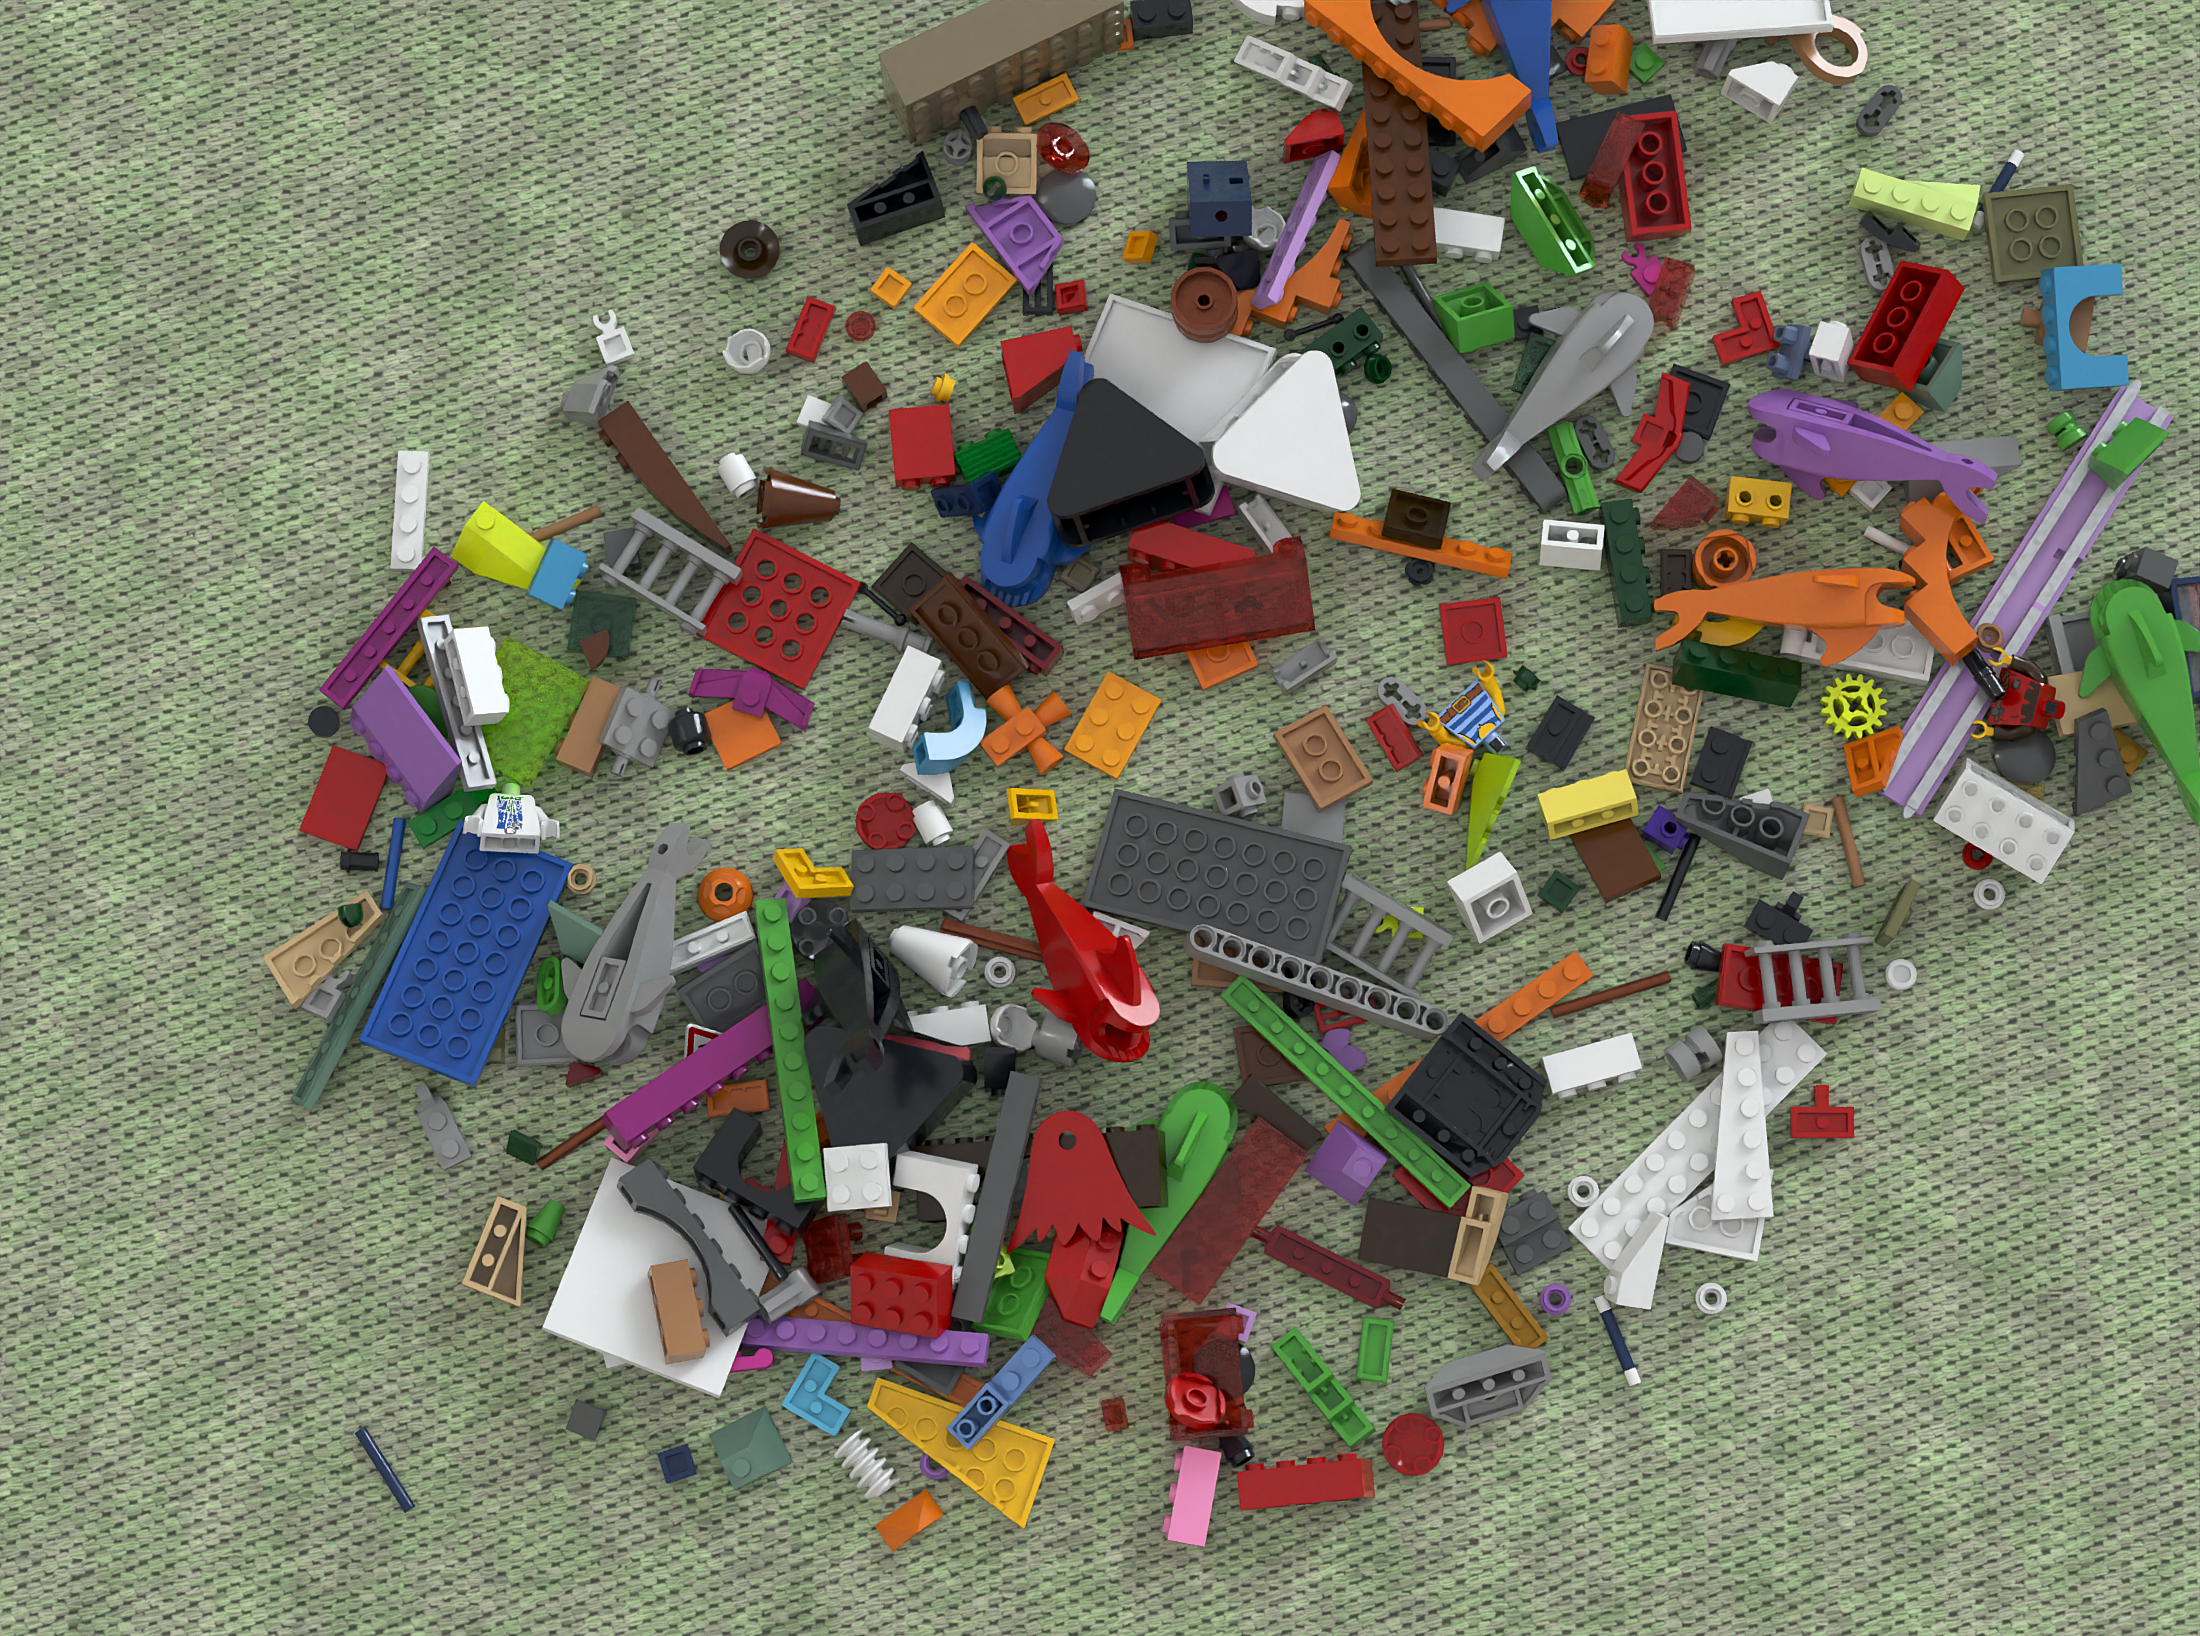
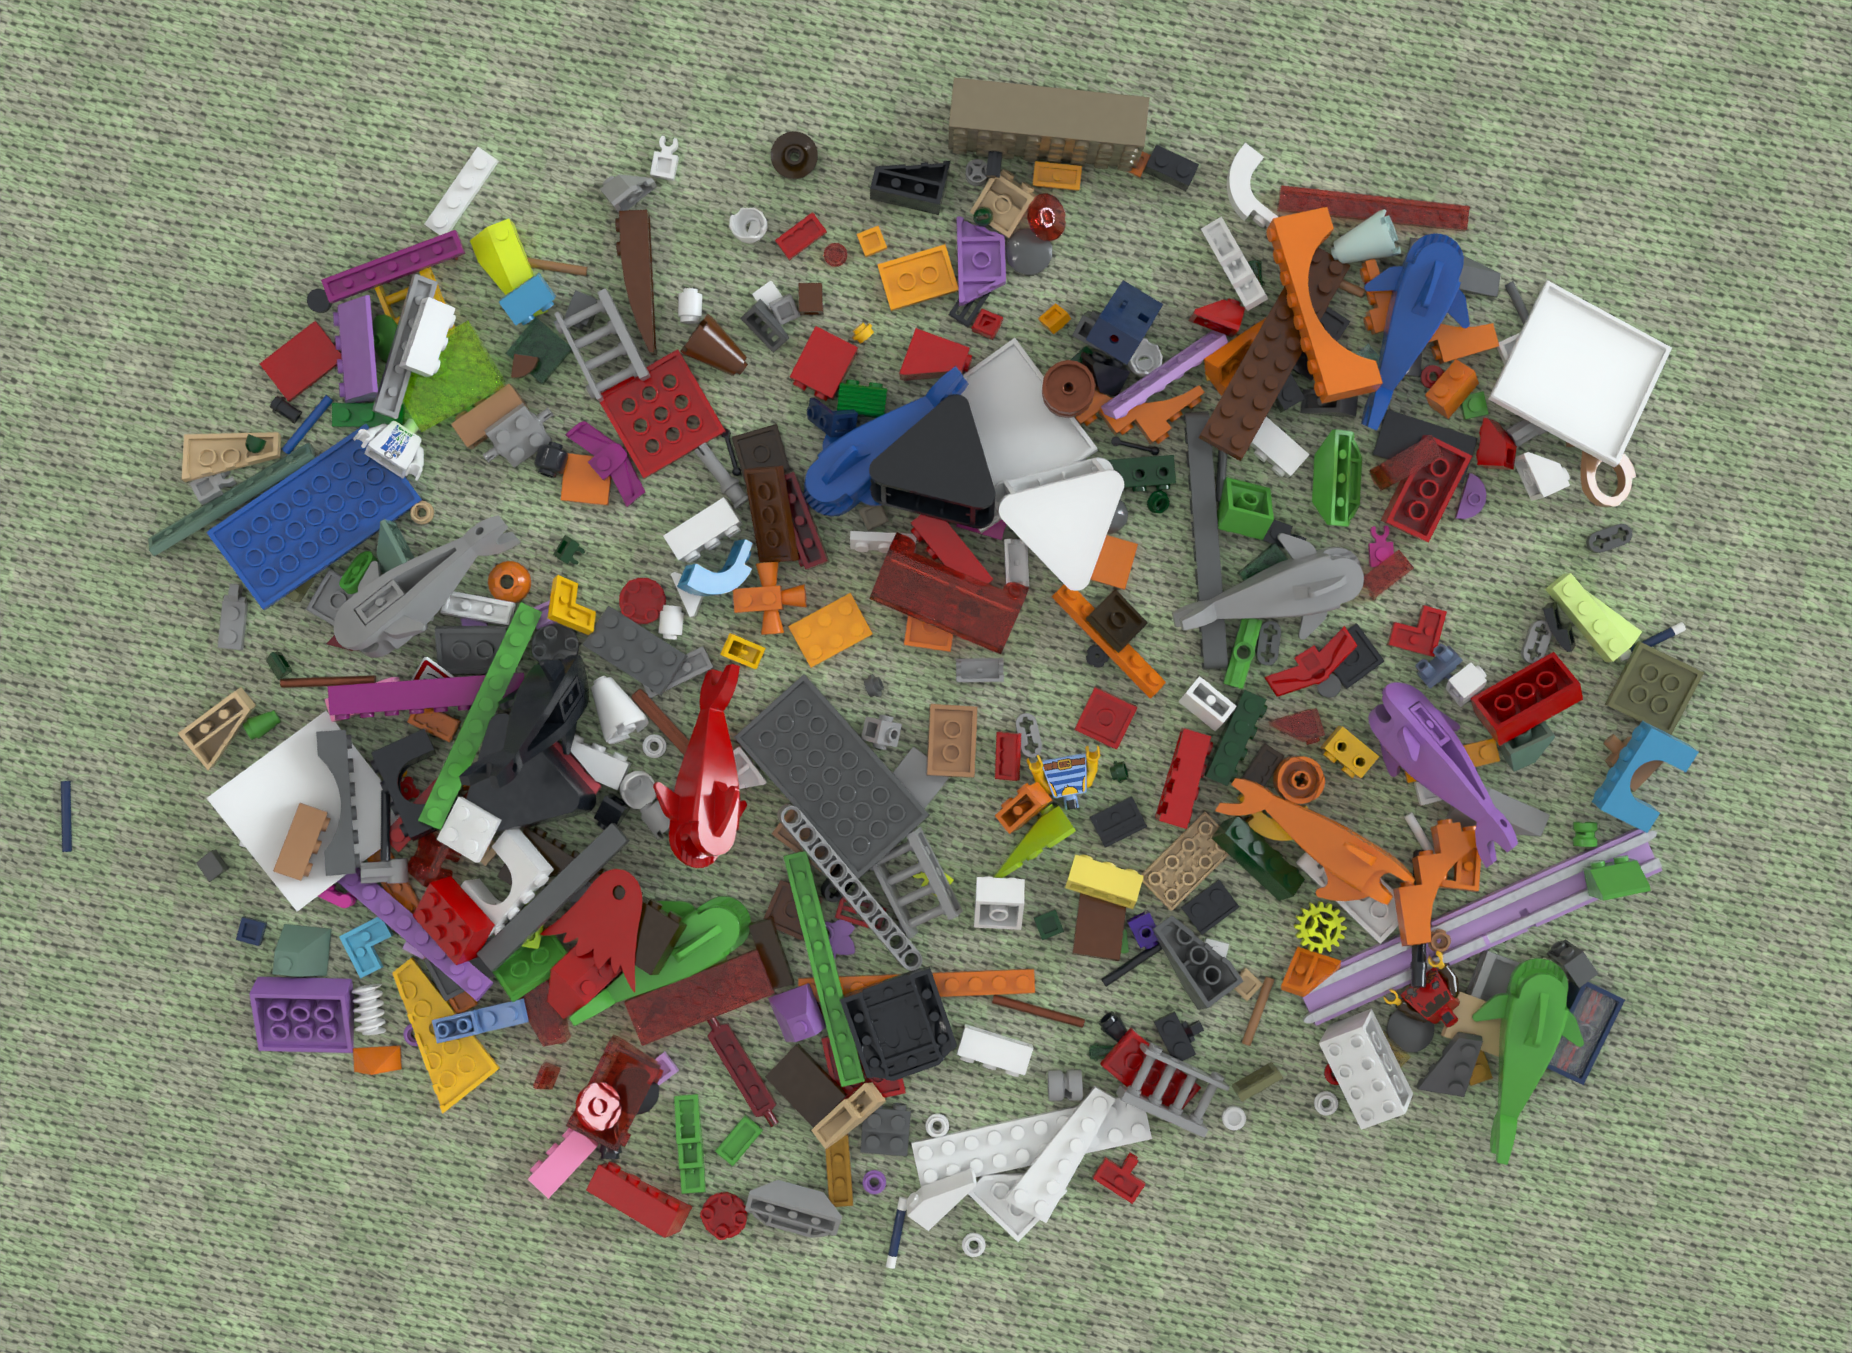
camera: 30 degrees right, 10 degrees up
none -> medium lavender slope [249,977,354,1053]
none -> dark green tile [553,535,585,565]
none -> dark grey plate [864,674,884,697]
none -> orange tile [1090,535,1138,590]
none -> red wedge [1155,728,1213,829]
none -> medium lavender plate [1454,473,1487,519]
none -> red slope [1476,418,1517,470]

